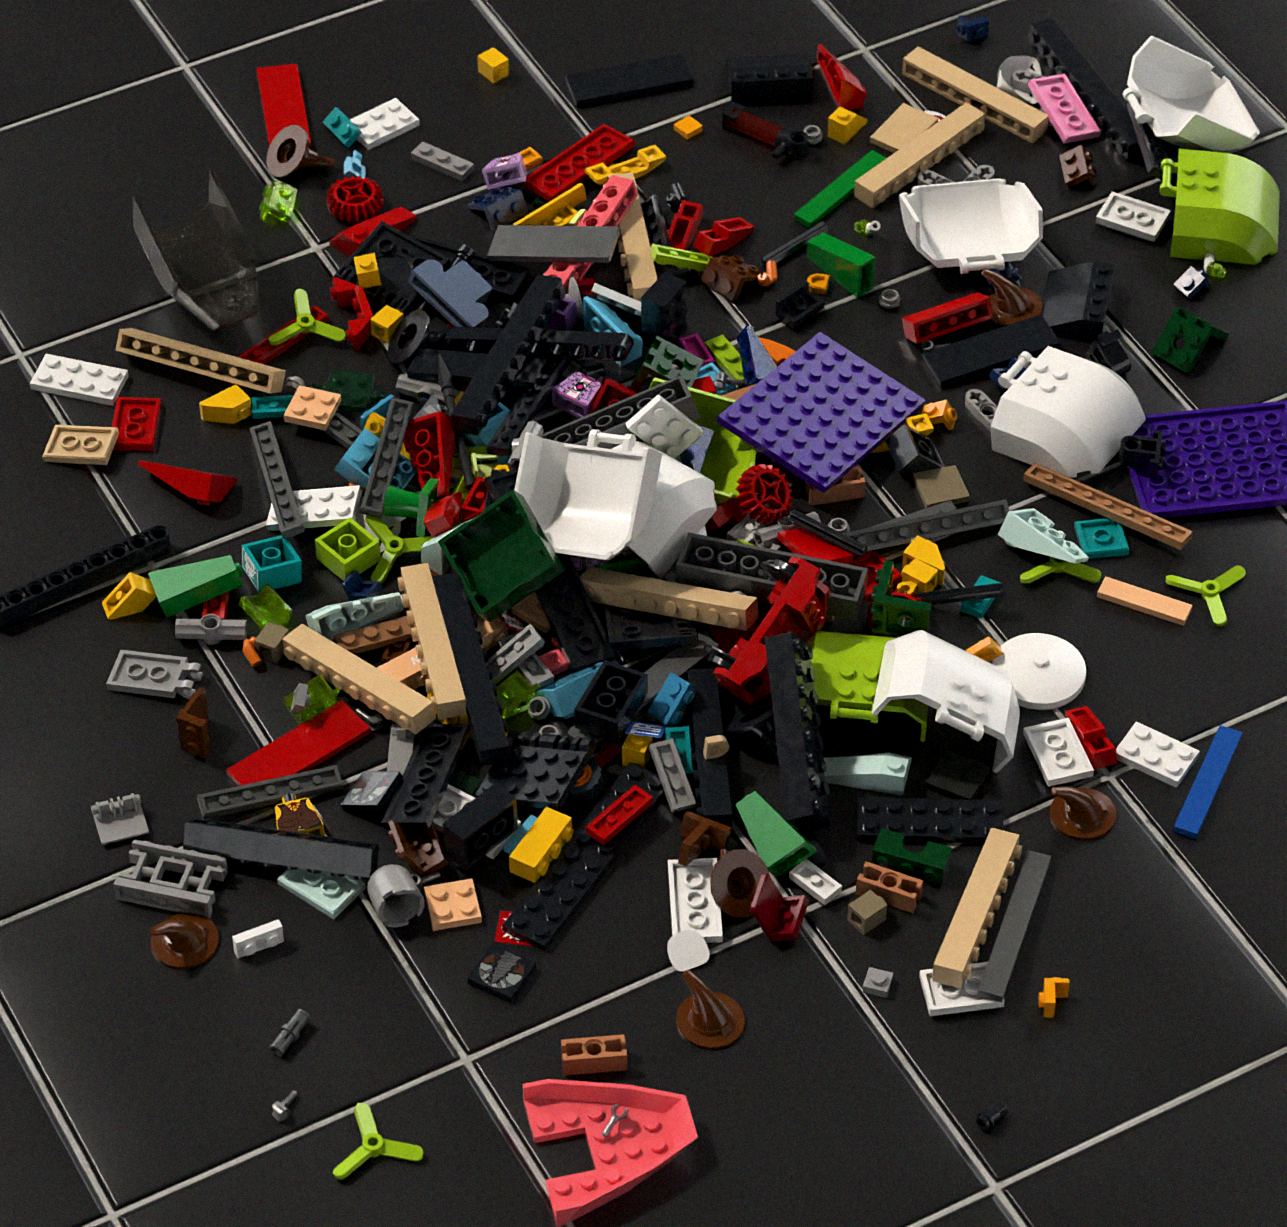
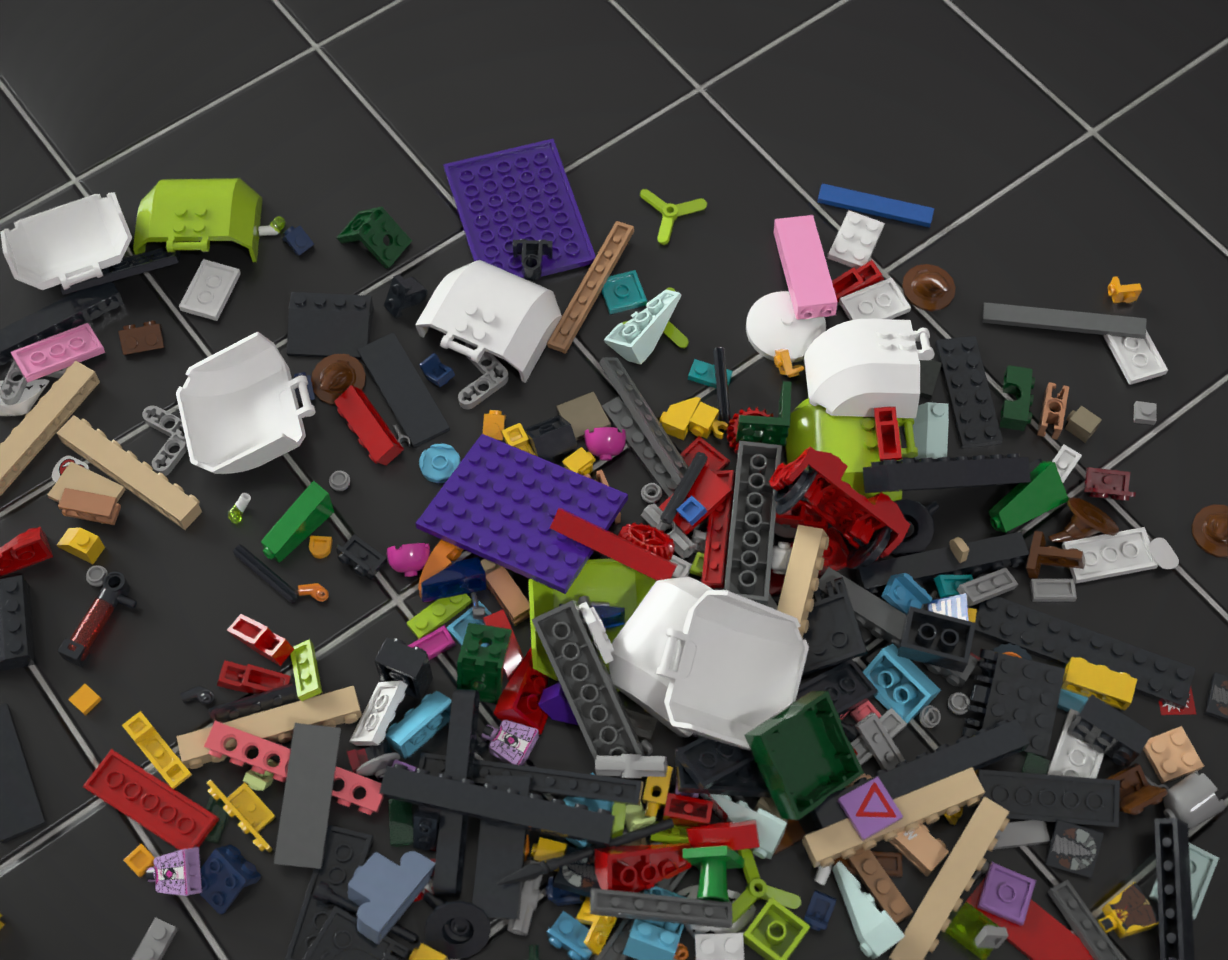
camera: 100 degrees left, 15 degrees up
clear neon green bracket [495,670,540,719] -> none
red plate [586,785,653,845] -> none
reddish brown bracket [701,255,763,301] -> none
green tile [794,150,887,228] -> none
tan brick [932,828,1022,989] -> none
light nougat tile [1097,576,1192,626] -> none
none -> nougat piece [58,488,121,525]
none -> dark pink cylinder [387,543,430,577]
none -> medium azure tile [419,443,461,483]
none -> red tile [550,508,677,580]
none -> yellow window [562,447,595,476]
none -> flat silver hand [578,596,609,608]
none -> dark pink cylinder [585,427,626,461]
none -> blue plate [676,496,707,526]
none -> bright pink brick [774,215,838,320]
none -> medium lavender tile [837,777,903,841]
none -> red slope [874,406,902,461]
none -> medium lavender tile [977,862,1036,926]
none -> light grey tile [1030,579,1077,602]

